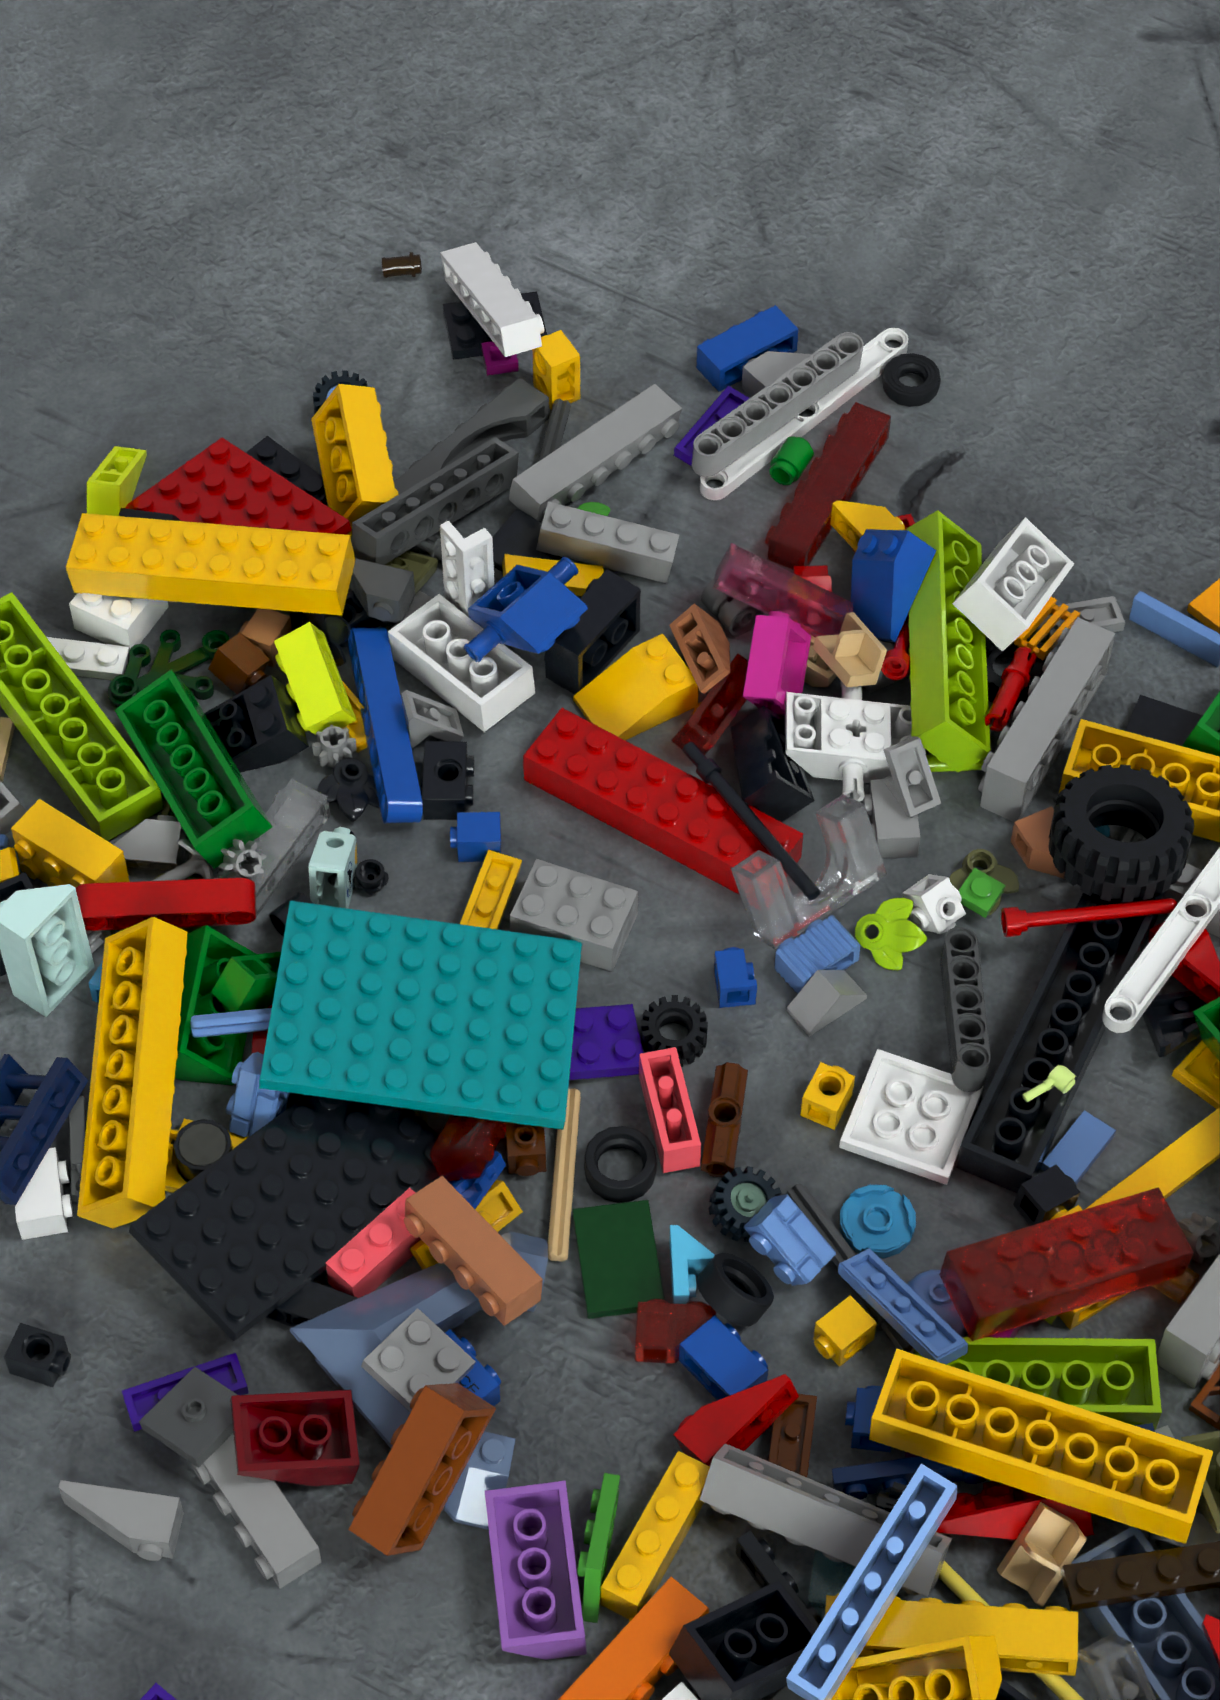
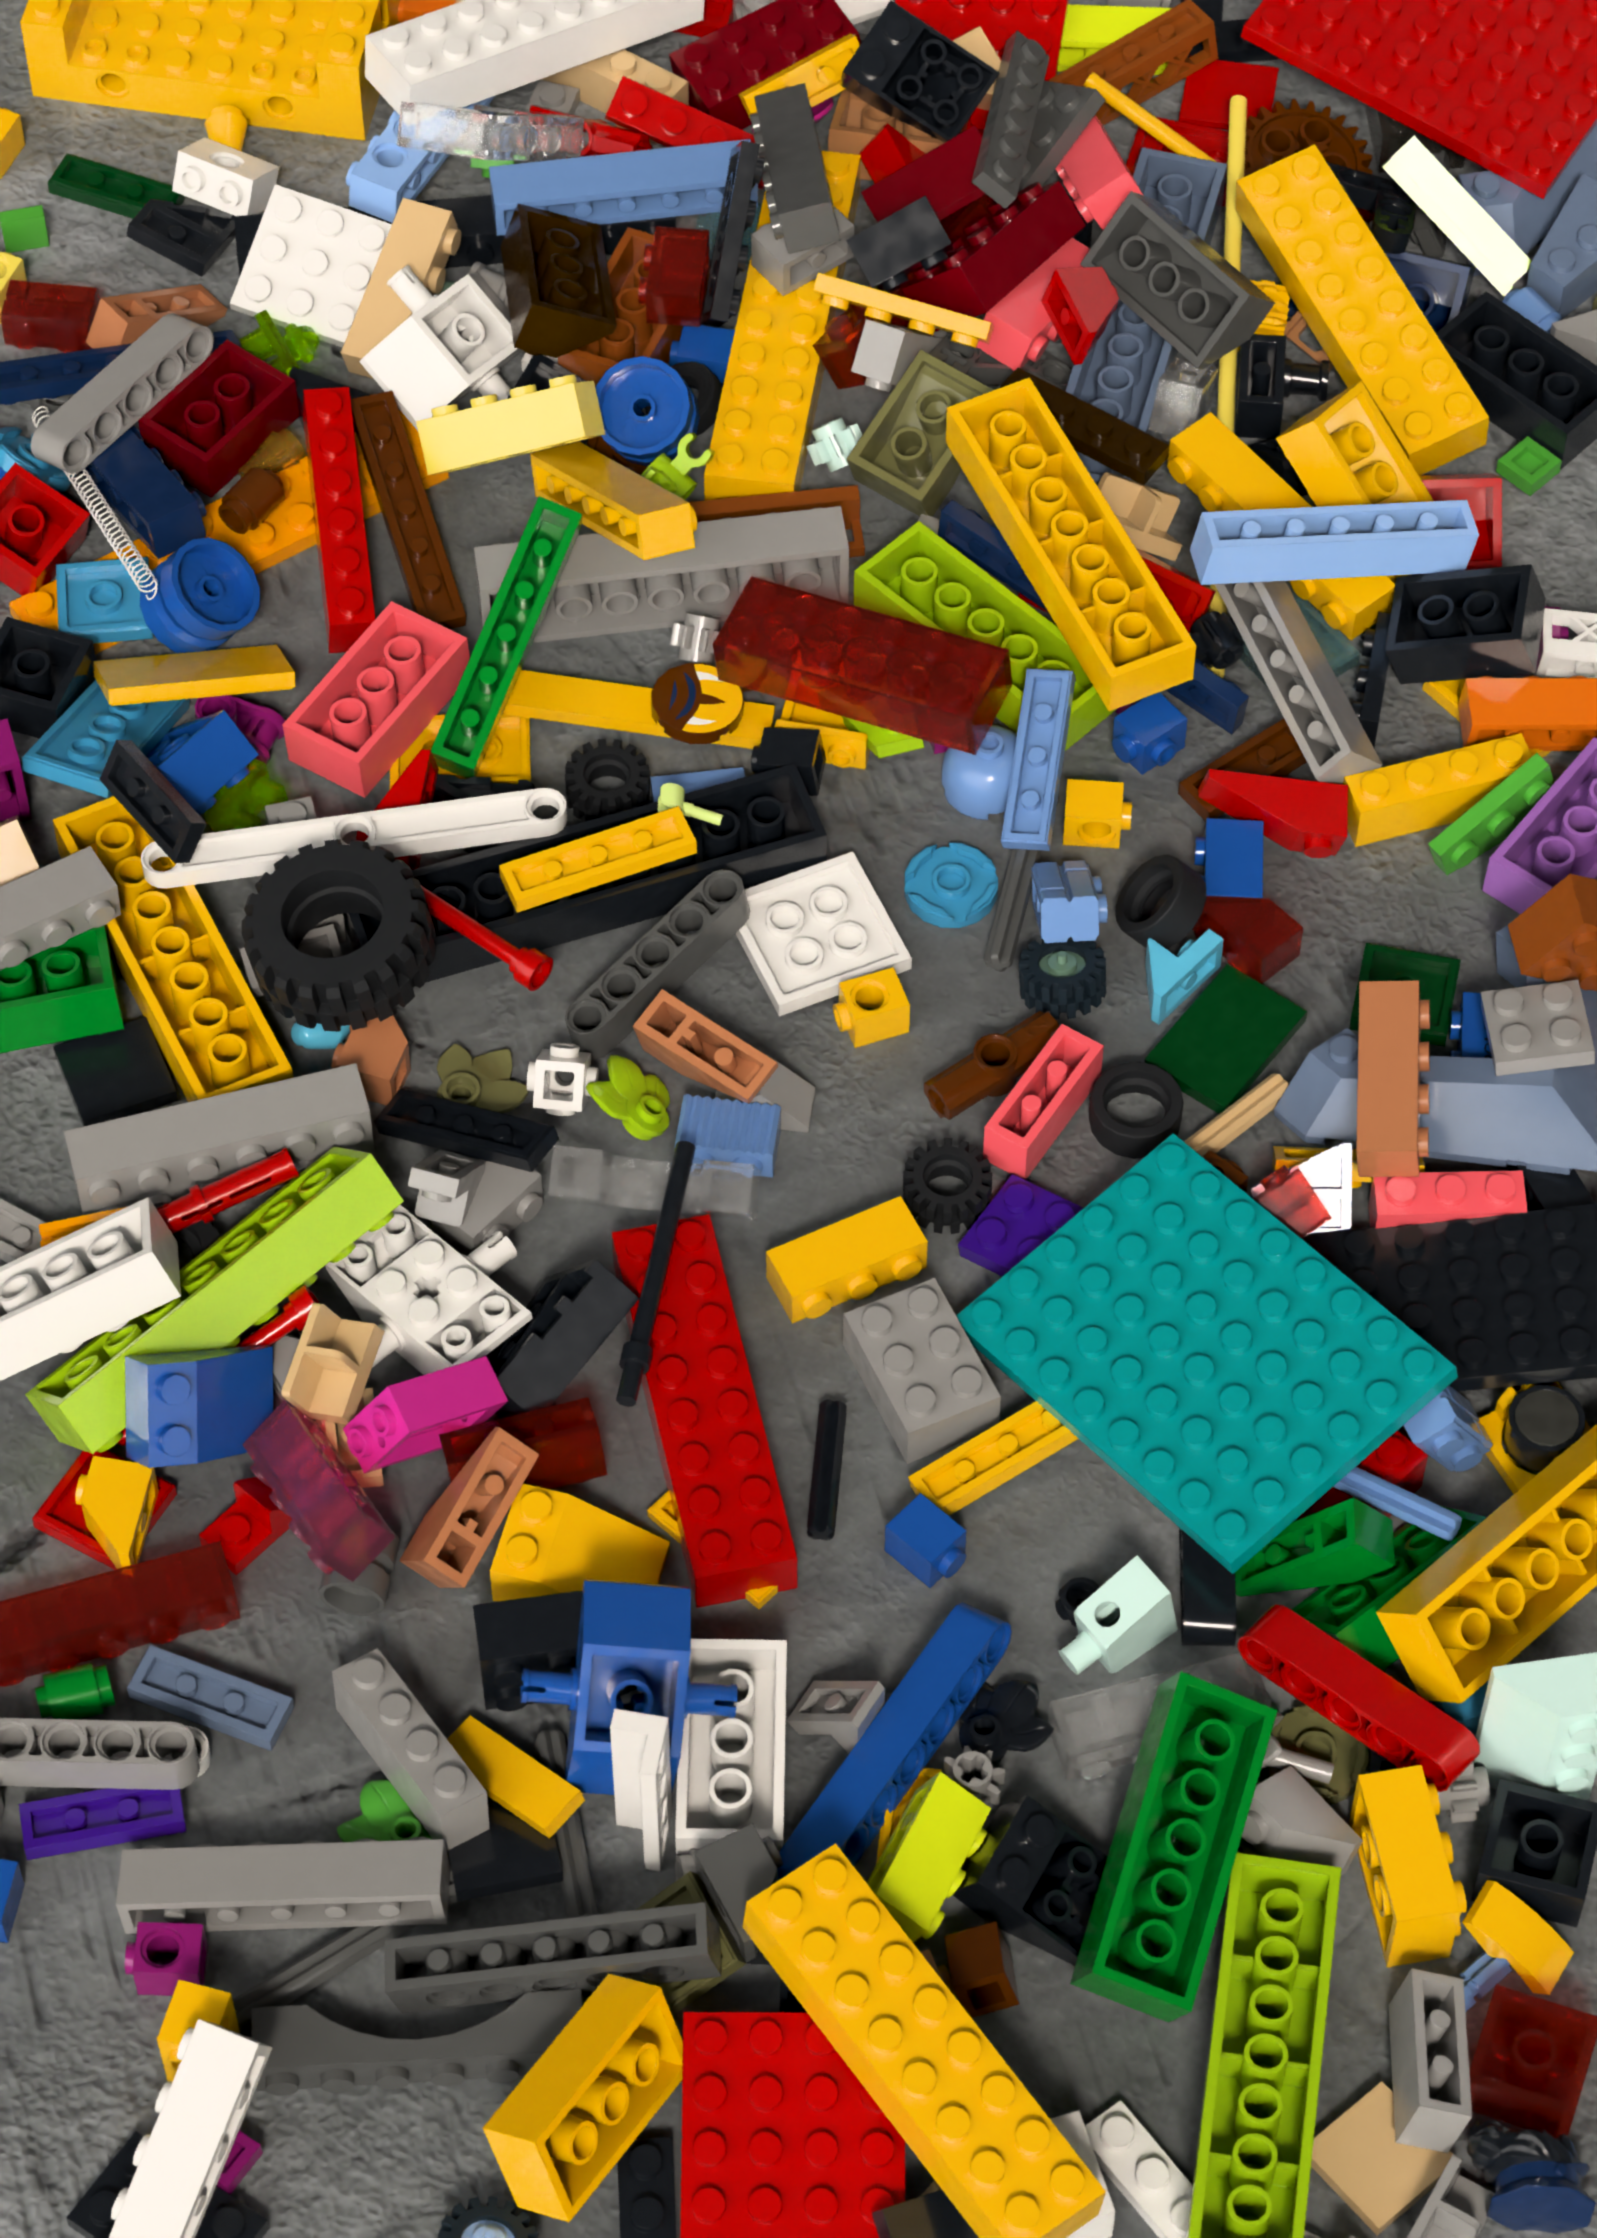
camera: 135 degrees left, 0 degrees up
dark green plant [108,629,229,707] -> none
light grey gear [219,839,267,880] -> none
black brick [422,741,474,820] -> none
blue brick [714,947,757,1008] -> none
bright green plate [959,867,1006,918] -> none
none -> magenta brick [125,1922,208,1996]
none -> sand blue plate [127,1645,294,1751]
none -> black tile [374,1088,559,1172]
none -> yellow plate [499,806,697,913]
none -> black tyre [565,739,650,822]
none -> nougat slope [633,989,778,1104]
none -> tile [651,663,744,744]
none -> yellow brick [766,1196,928,1324]
none -> black axle [807,1399,847,1541]
none -> dark green tile [1349,943,1461,1047]

